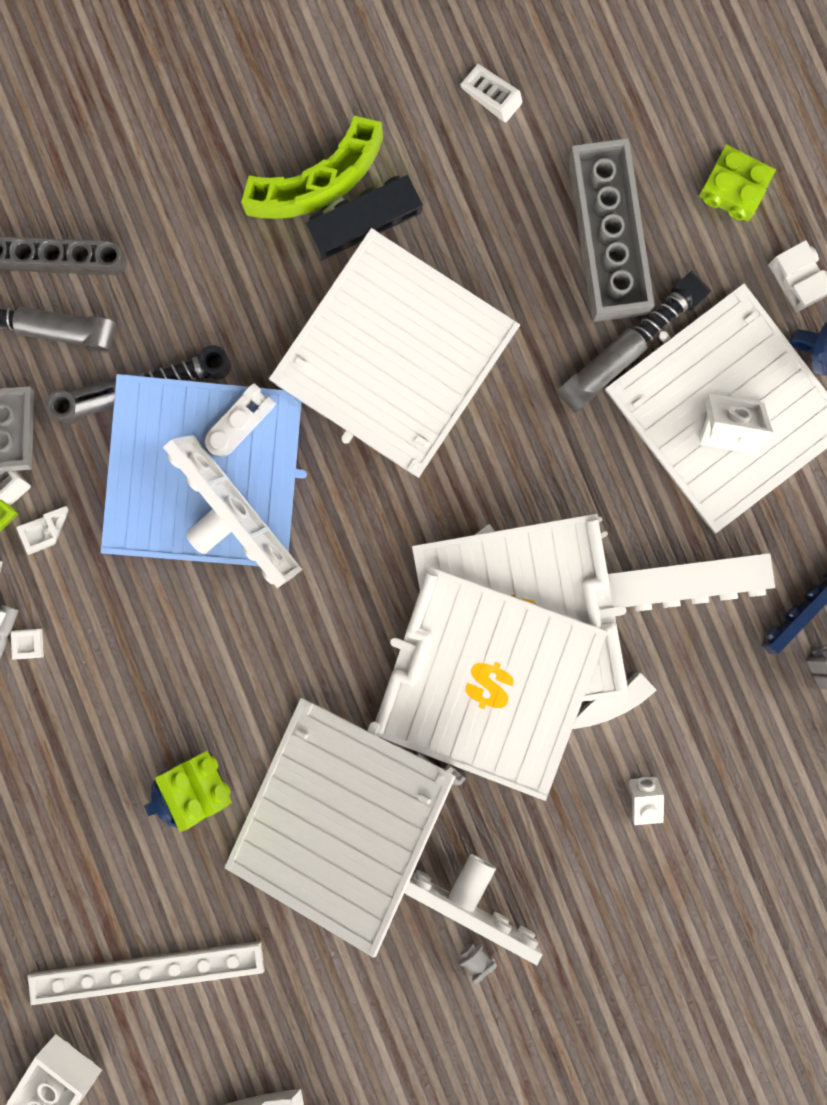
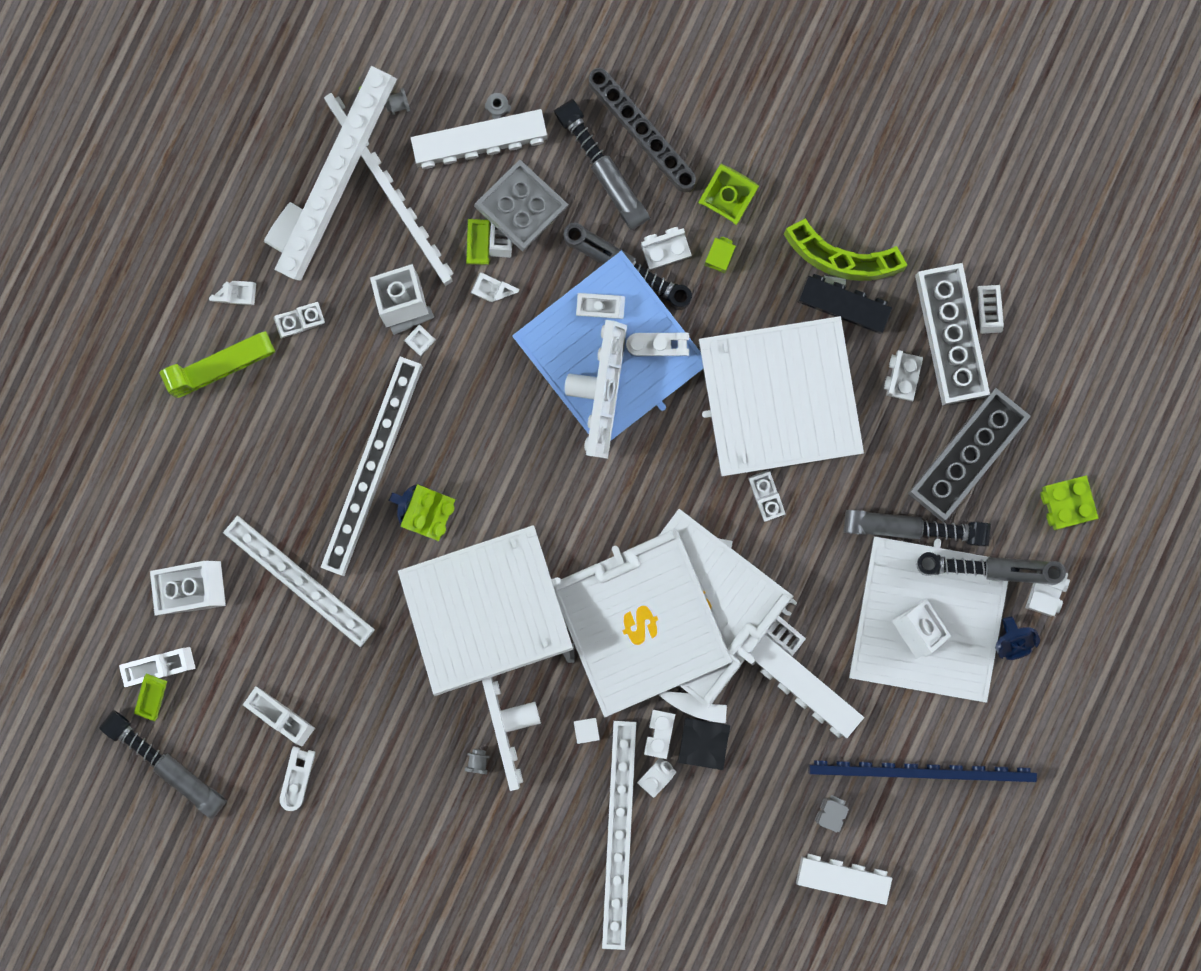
camera: 45 degrees right, 0 degrees up
none -> white brick [321,357,423,576]
none -> white tile [574,718,600,744]
none -> white slope [576,293,625,319]
none -> white plate [602,721,636,950]
none -> white bracket [641,227,692,271]
none -> white brick [644,709,675,759]
none -> black brick [678,718,730,770]
none -> lime slope [698,164,759,225]
none -> lime brick [704,237,736,274]
none -> white slope [748,470,785,522]
none -> white slope [765,616,806,656]
none -> white bracket [884,350,923,401]
none -> white brick [915,263,990,406]
none -> piece [916,552,1066,585]

